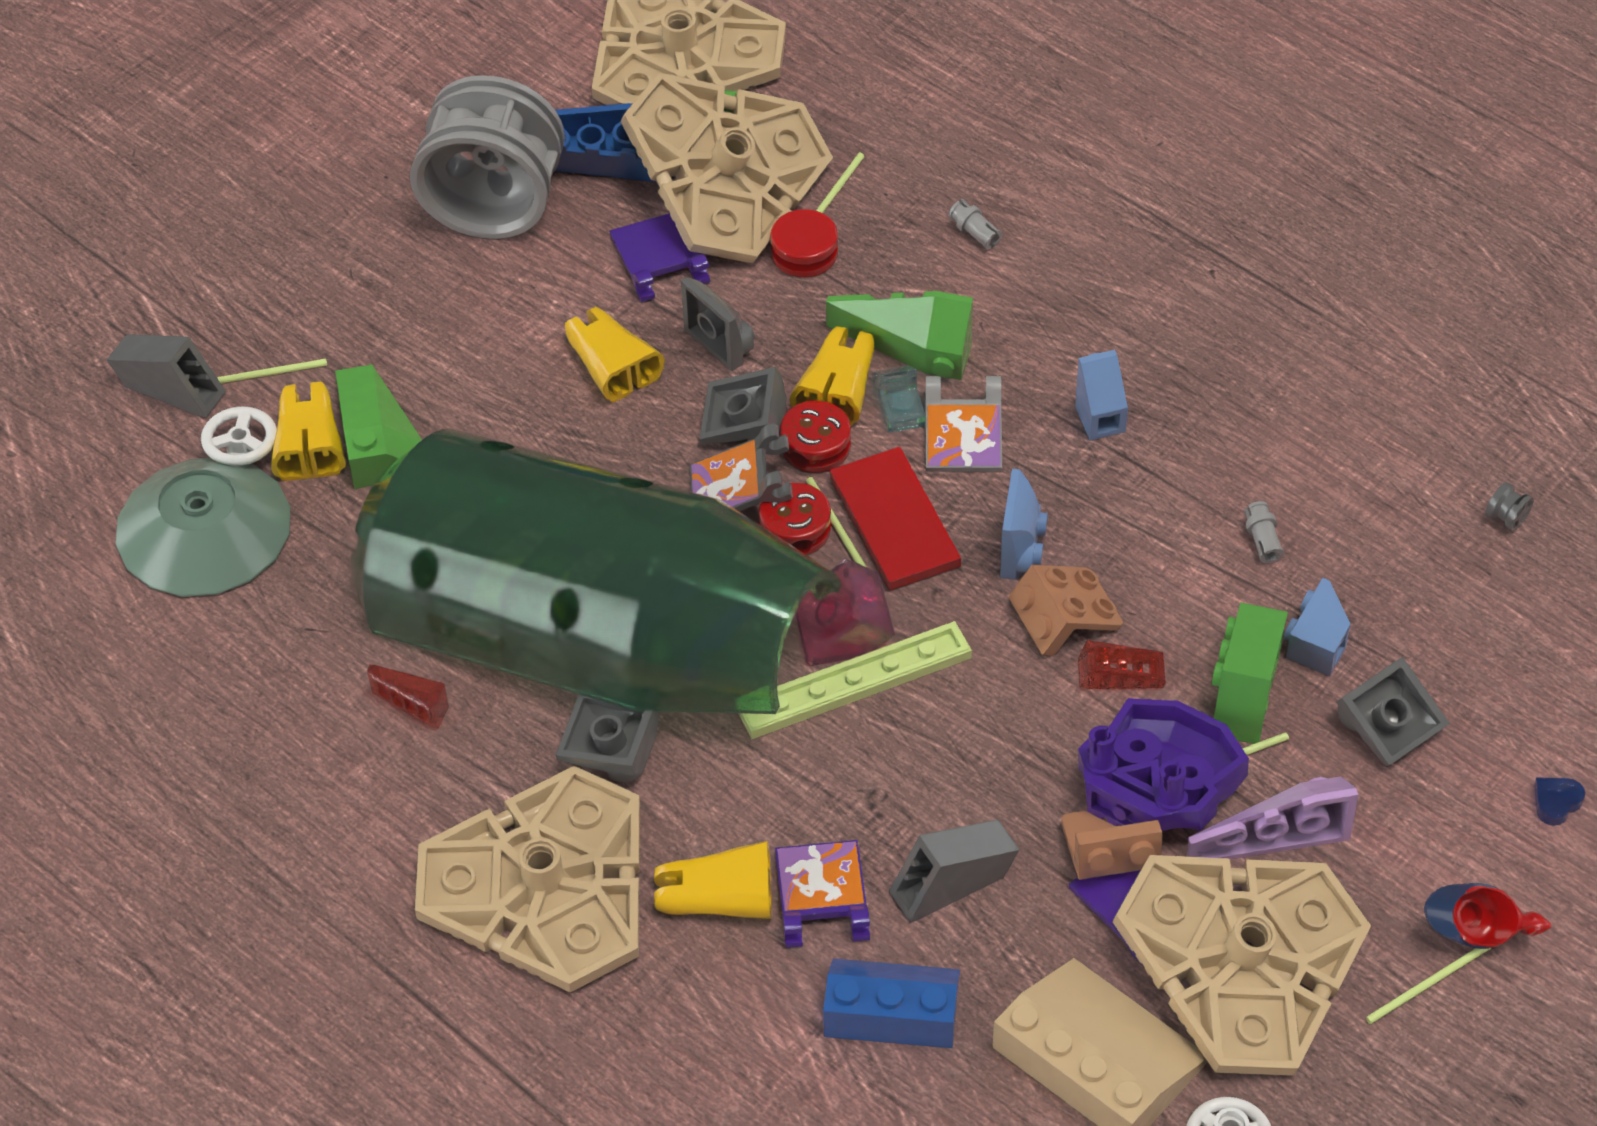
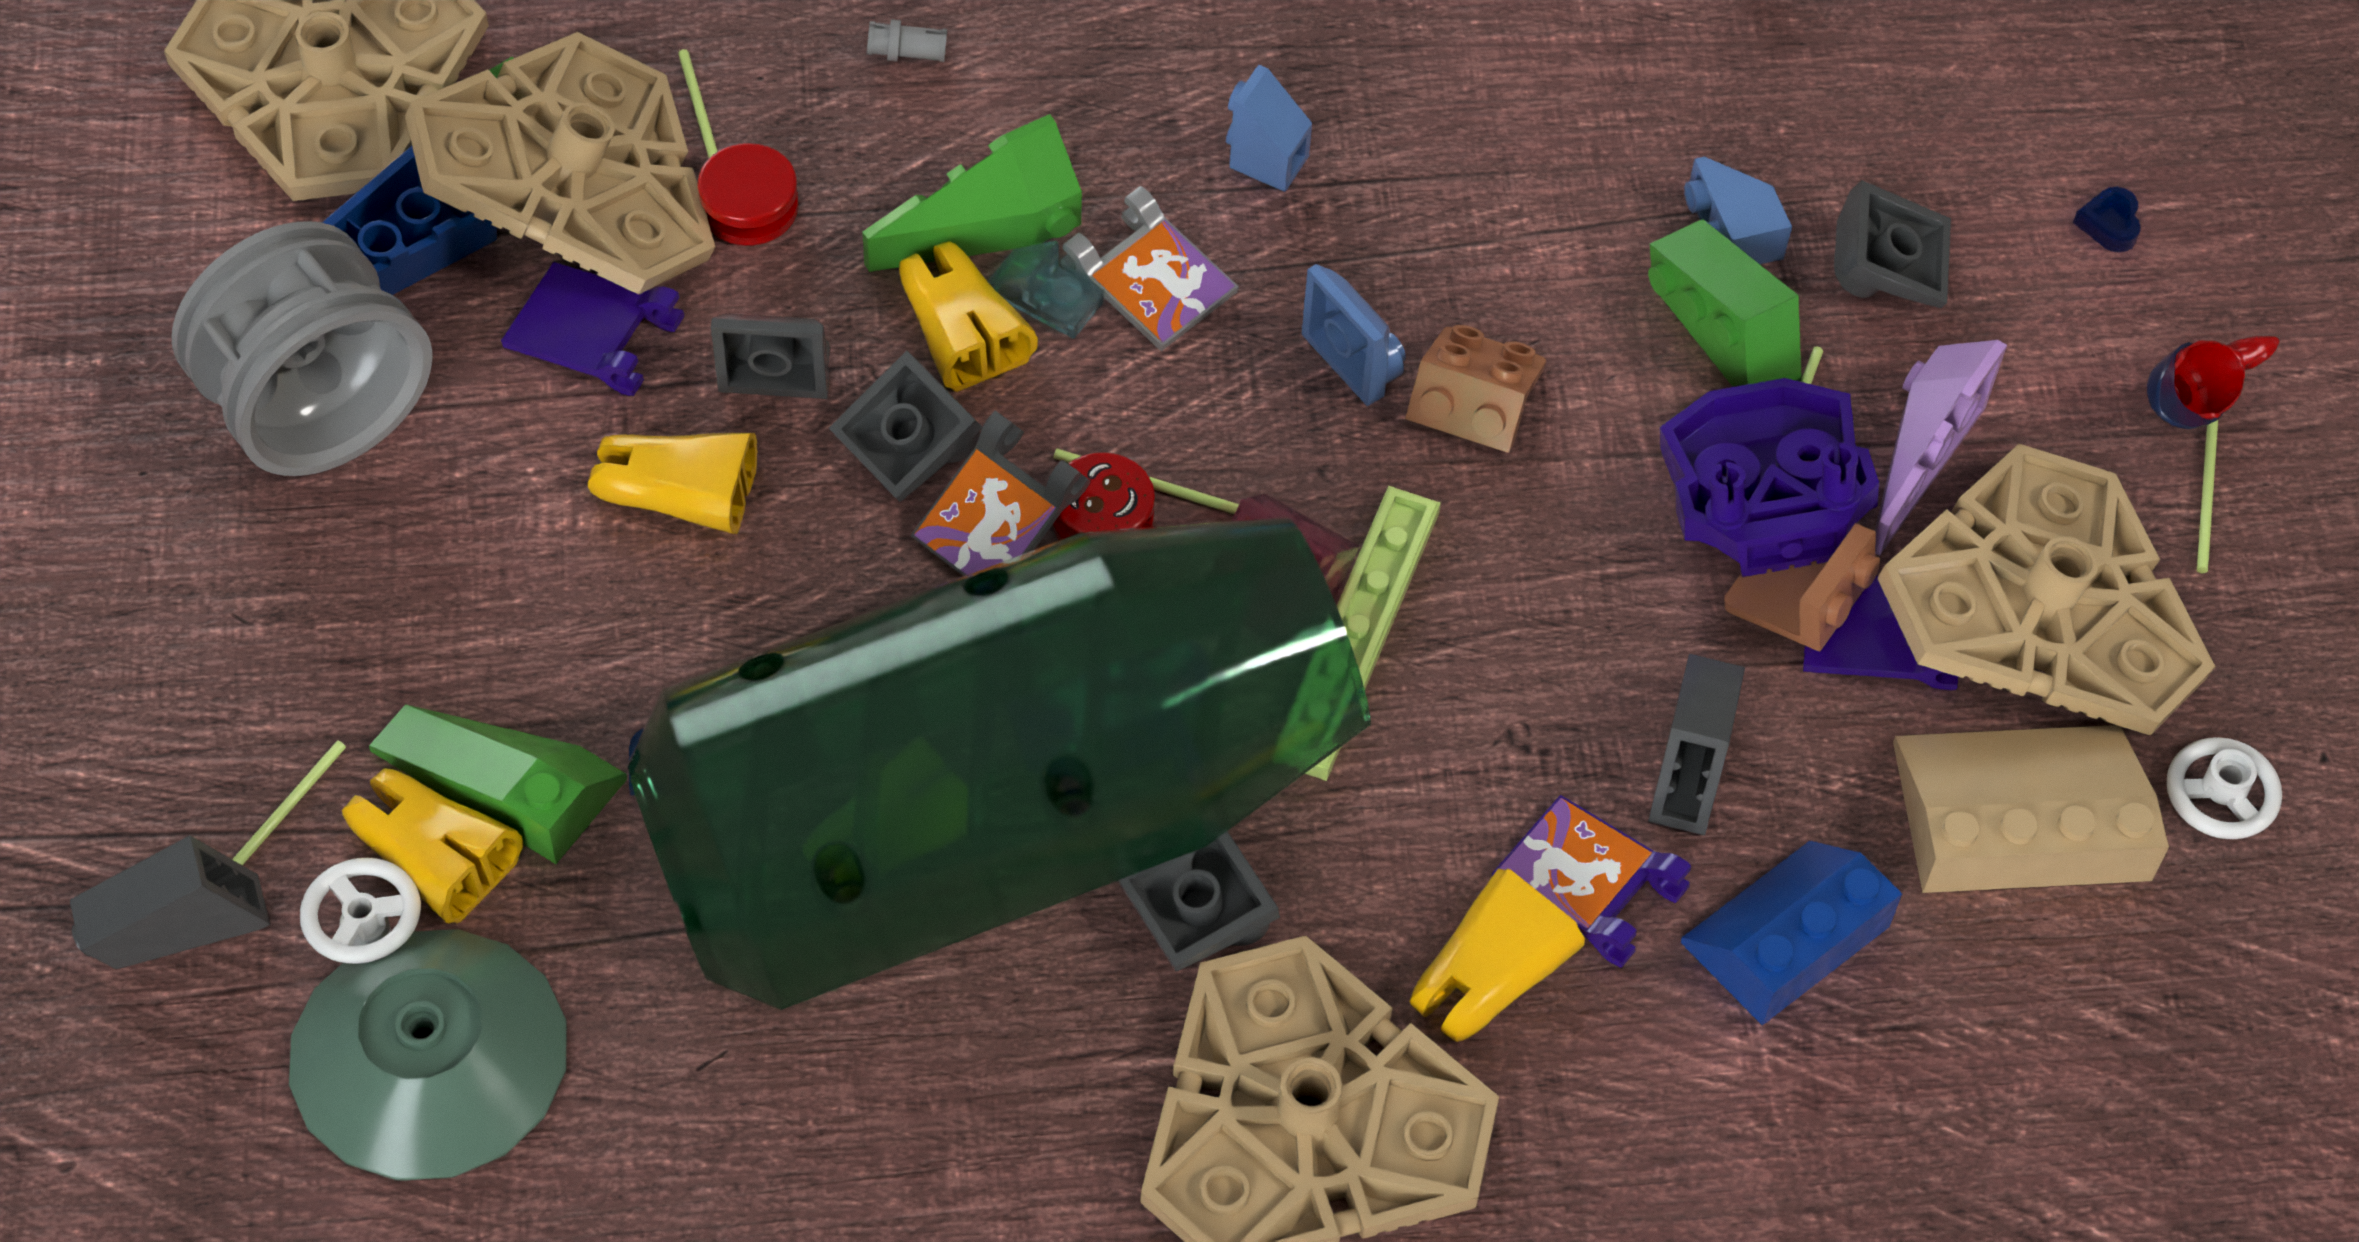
camera: 50 degrees left, 5 degrees up
clear red slope [367,664,449,729] -> none
red head [780,400,851,473] -> none
red tile [830,447,962,591] -> none
clear red slope [1078,640,1166,689] -> none
light grey pin [1244,501,1284,563] -> none

